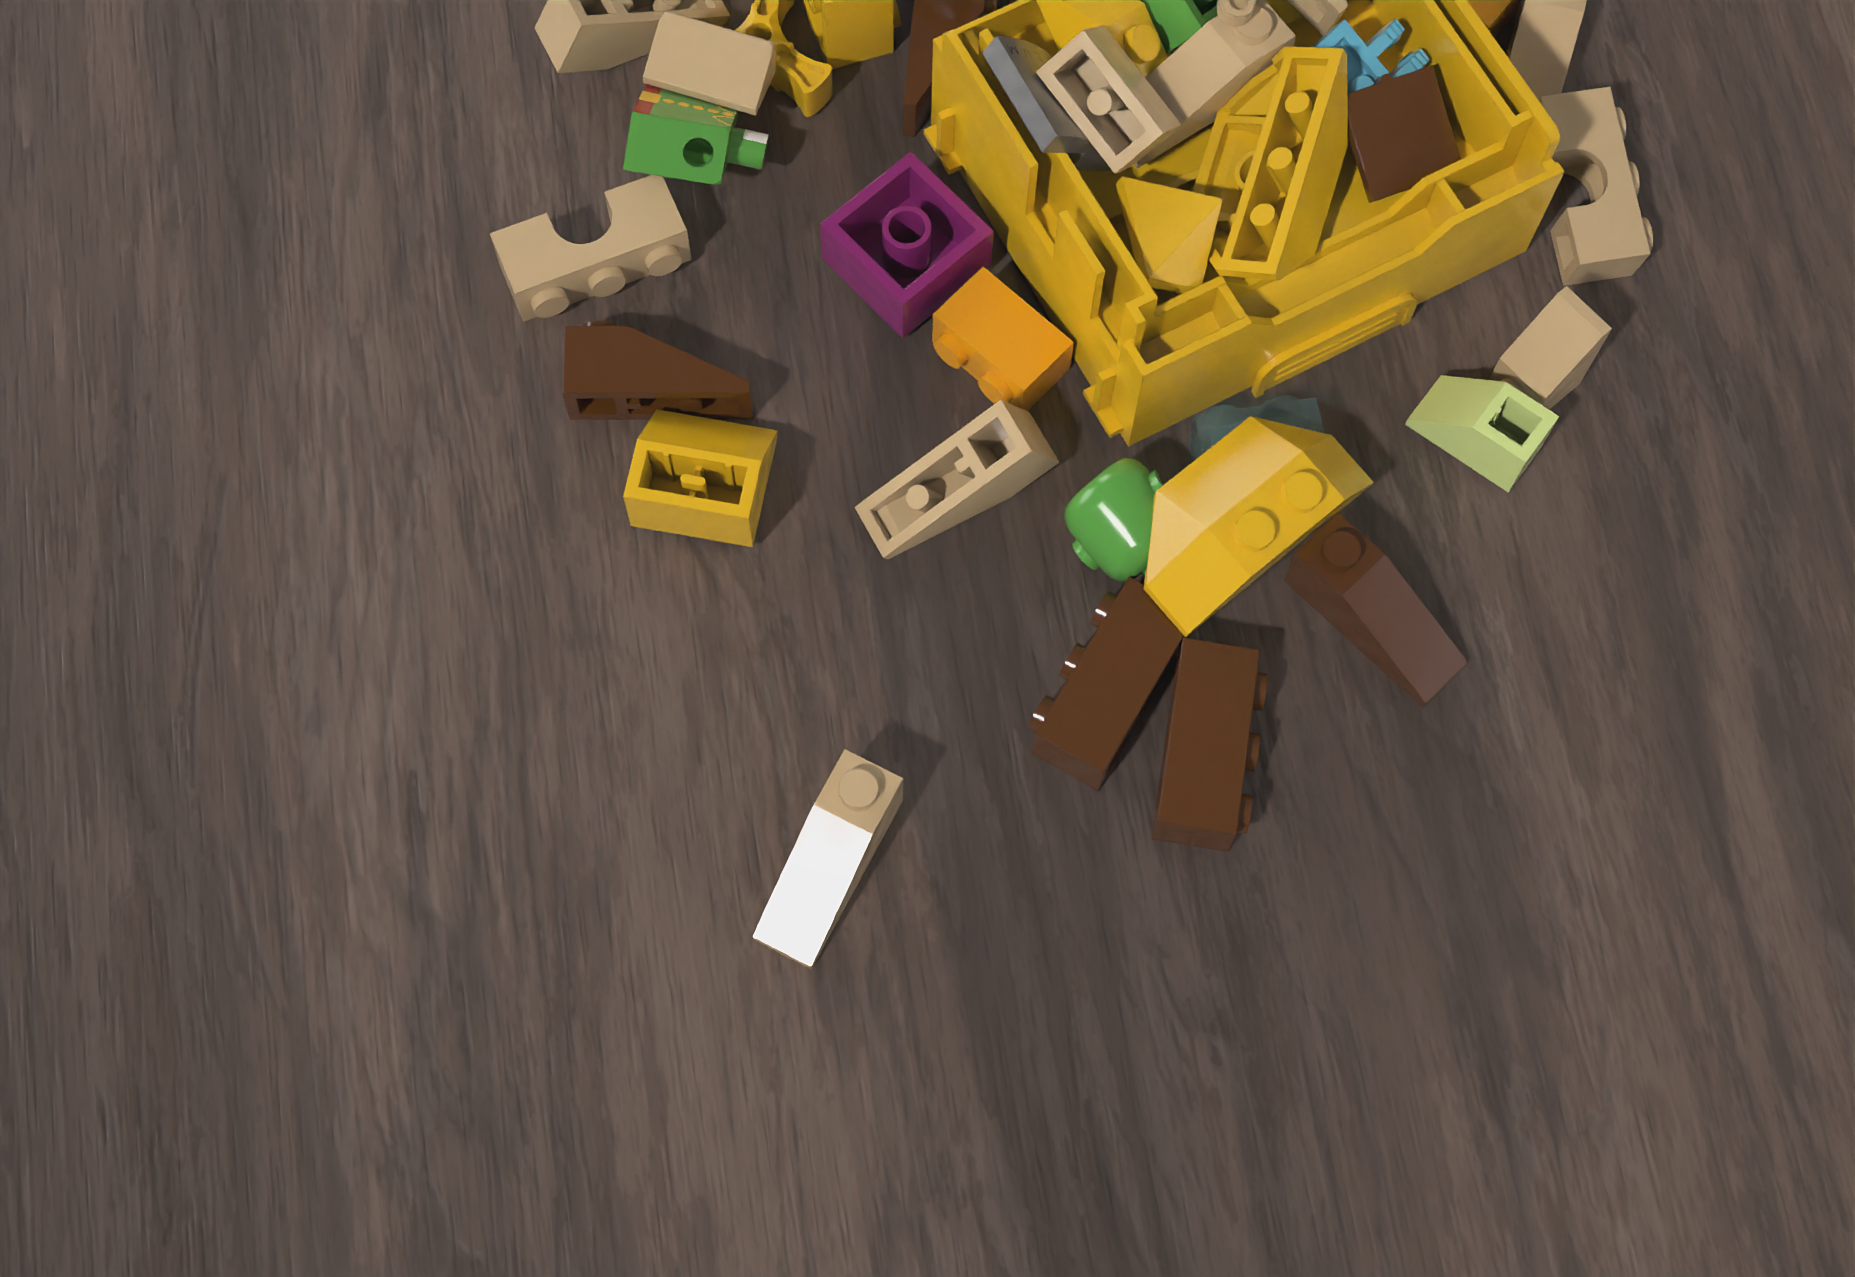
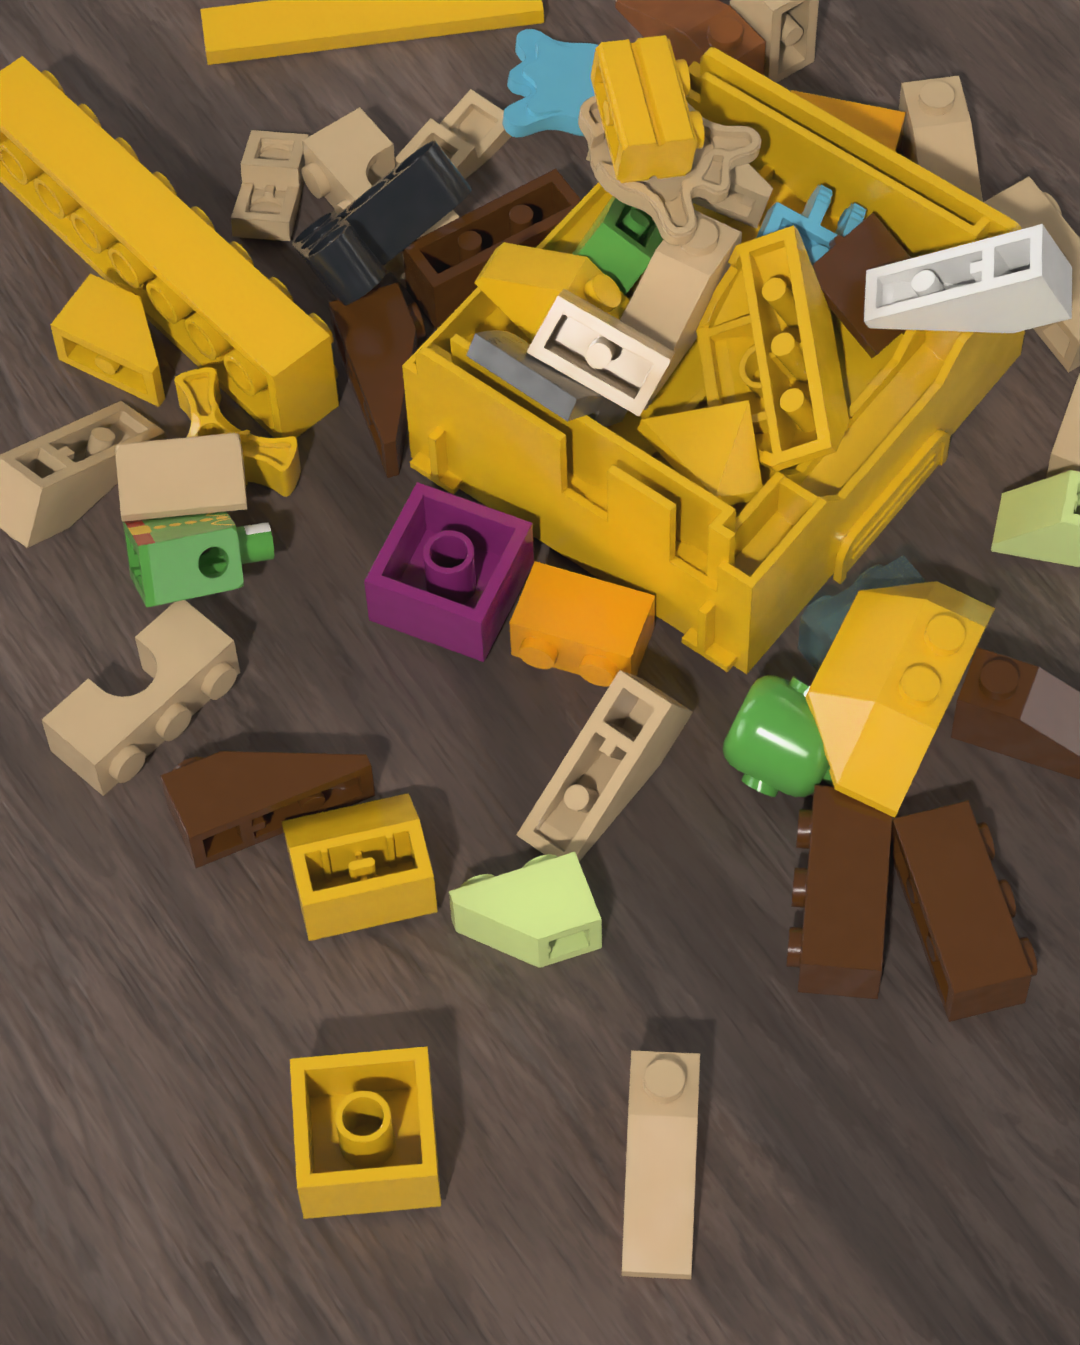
camera: 20 degrees left, 10 degrees down
none -> yellow brick [290,1046,441,1219]
none -> yellowish green slope [449,852,602,968]
none -> white slope [864,224,1072,333]

